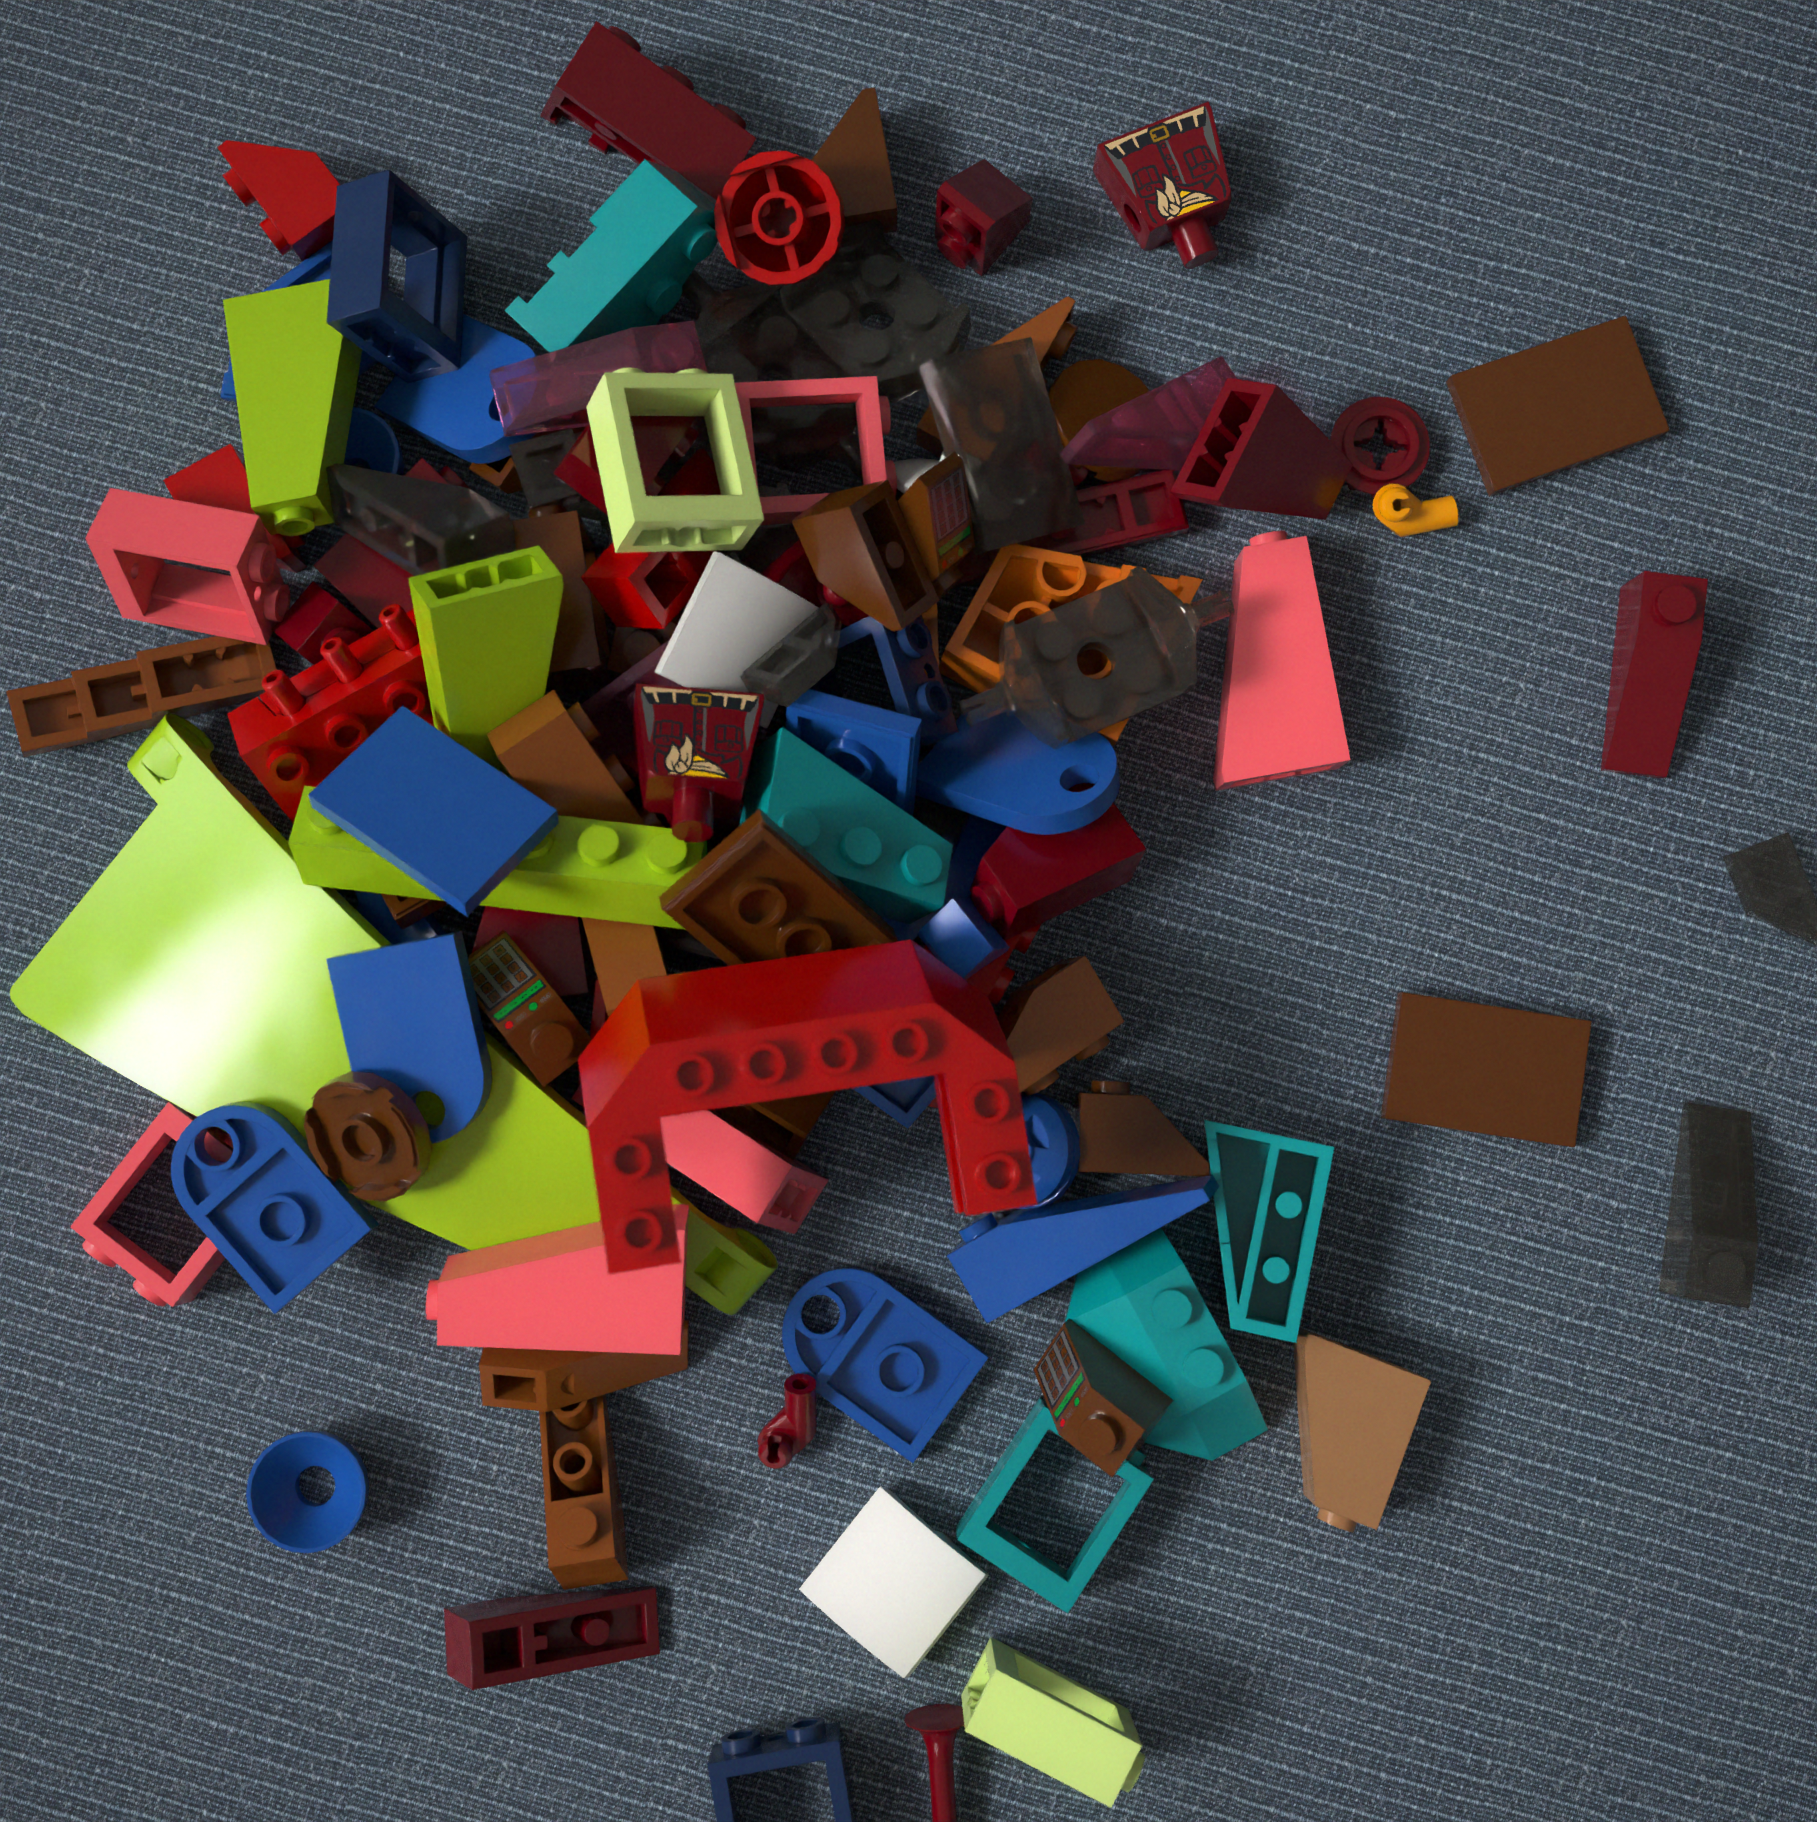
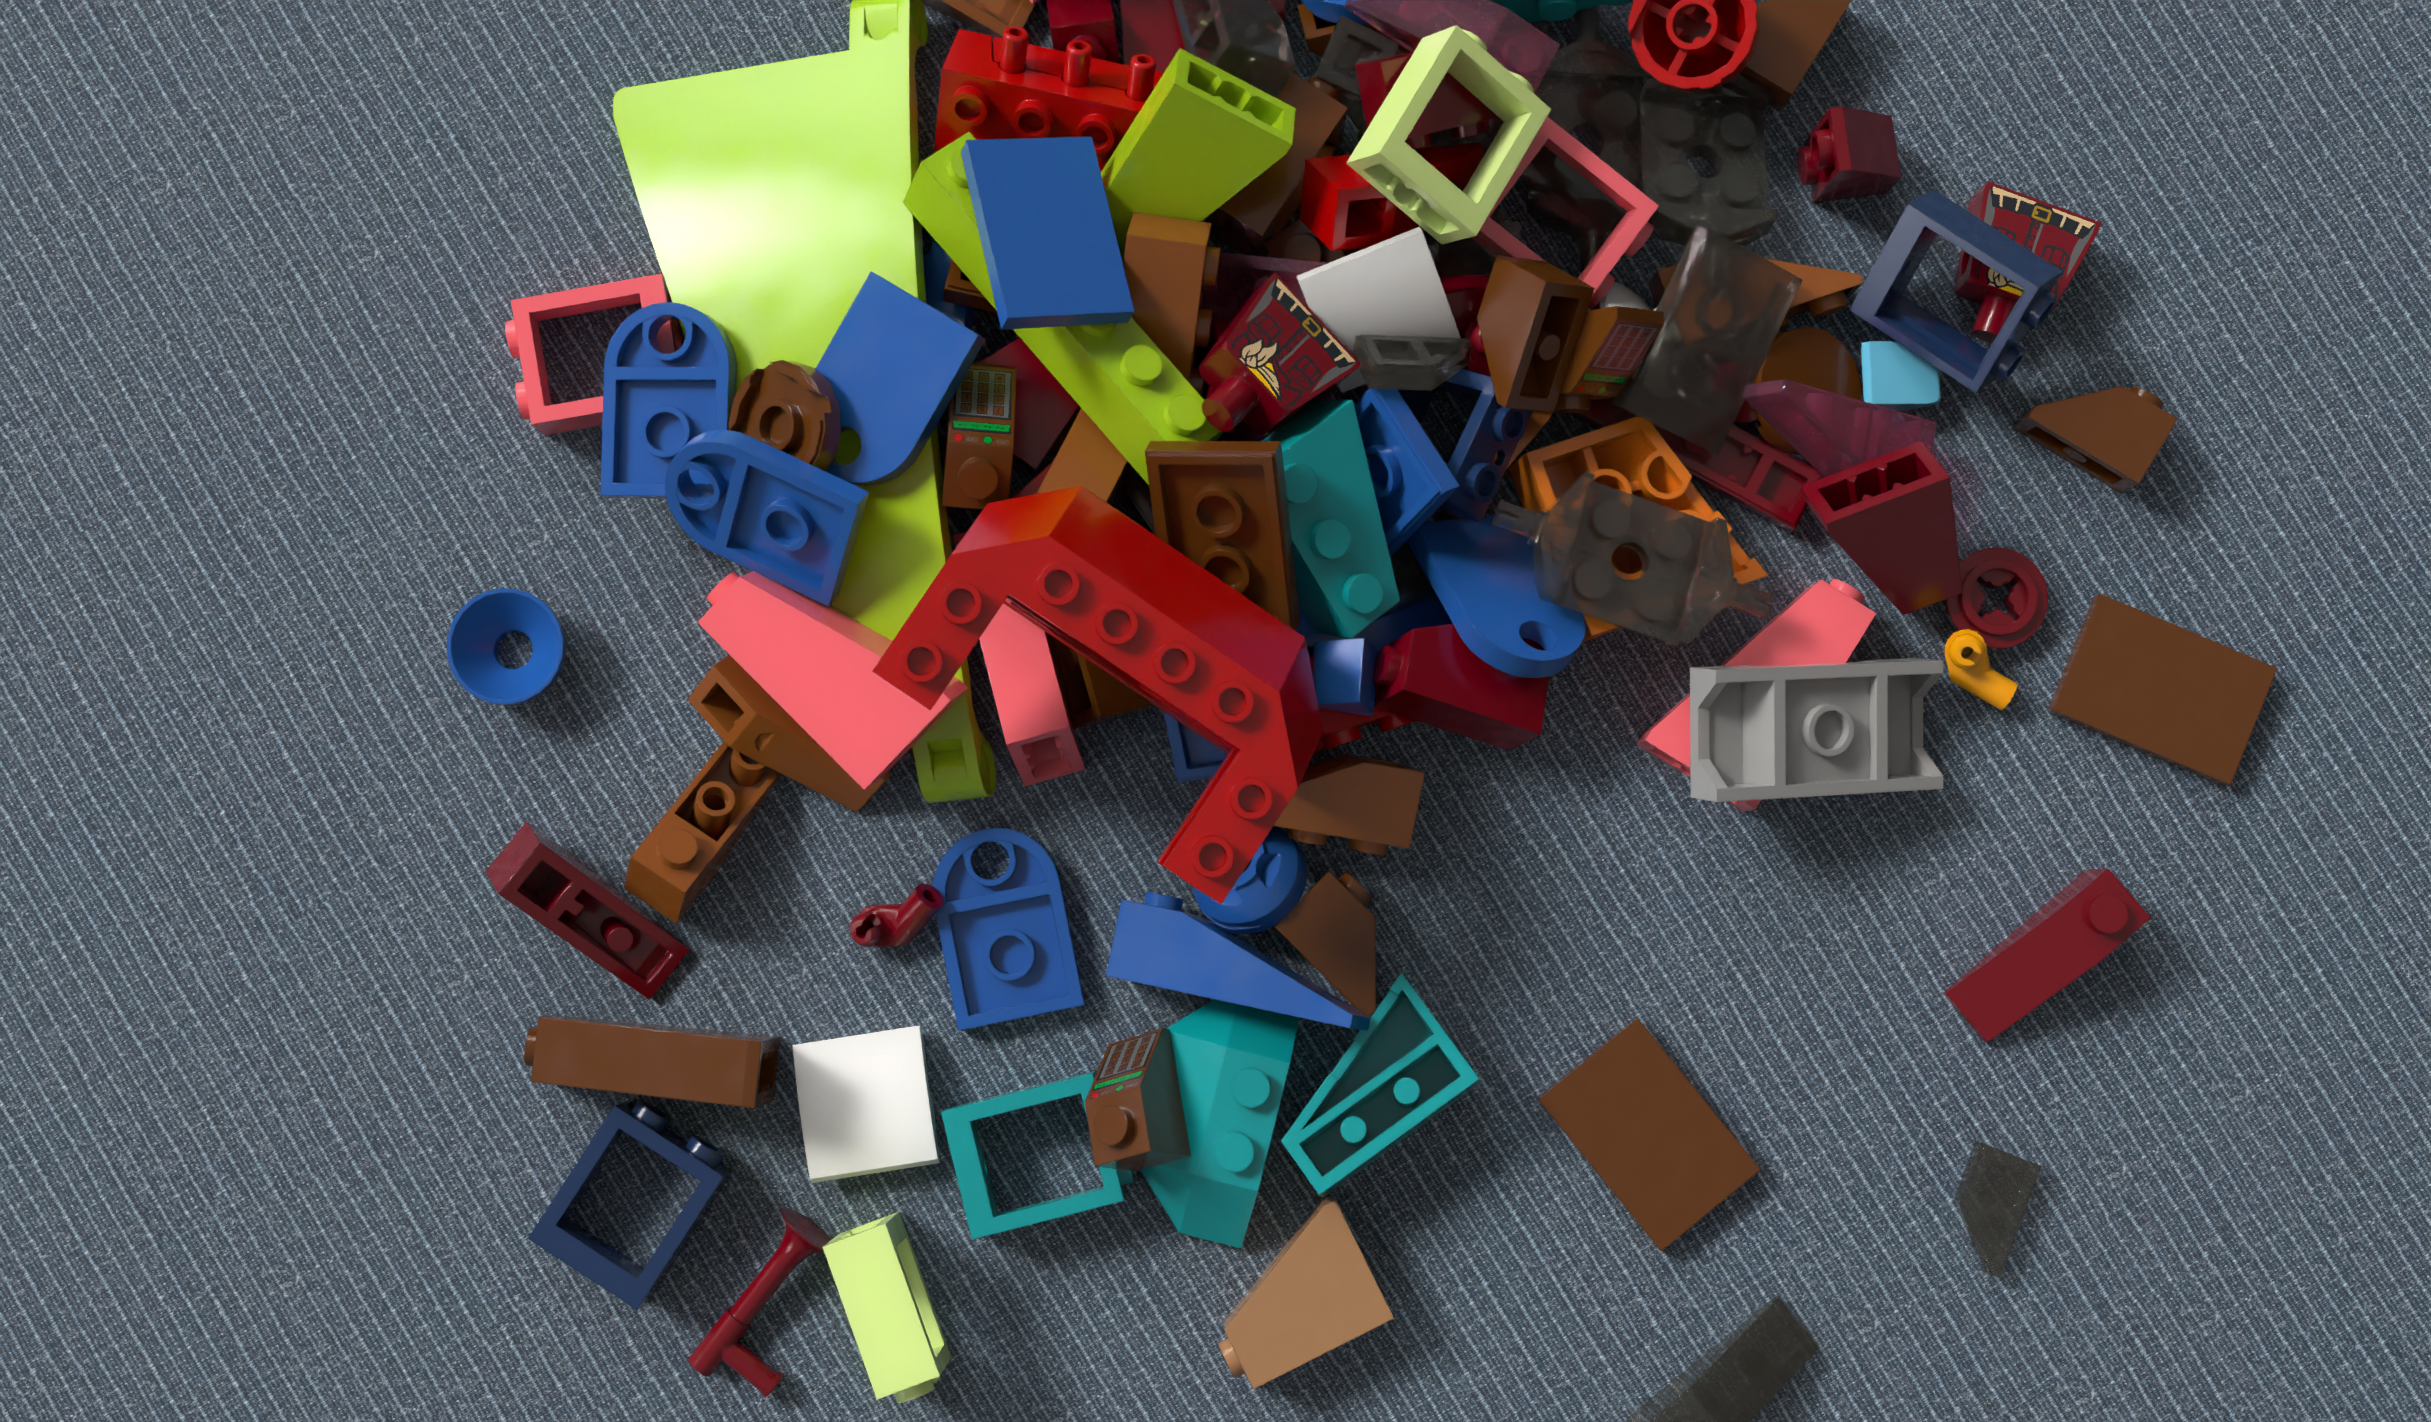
camera: 45 degrees right, 0 degrees up
none -> reddish brown slope [524,1015,781,1108]
none -> blue tile [665,430,869,607]
none -> light grey piece [1690,658,1943,802]
none -> dark blue window [1849,189,2063,393]
none -> medium azure slope [1861,341,1941,411]
none -> reddish brown slope [2012,386,2178,493]

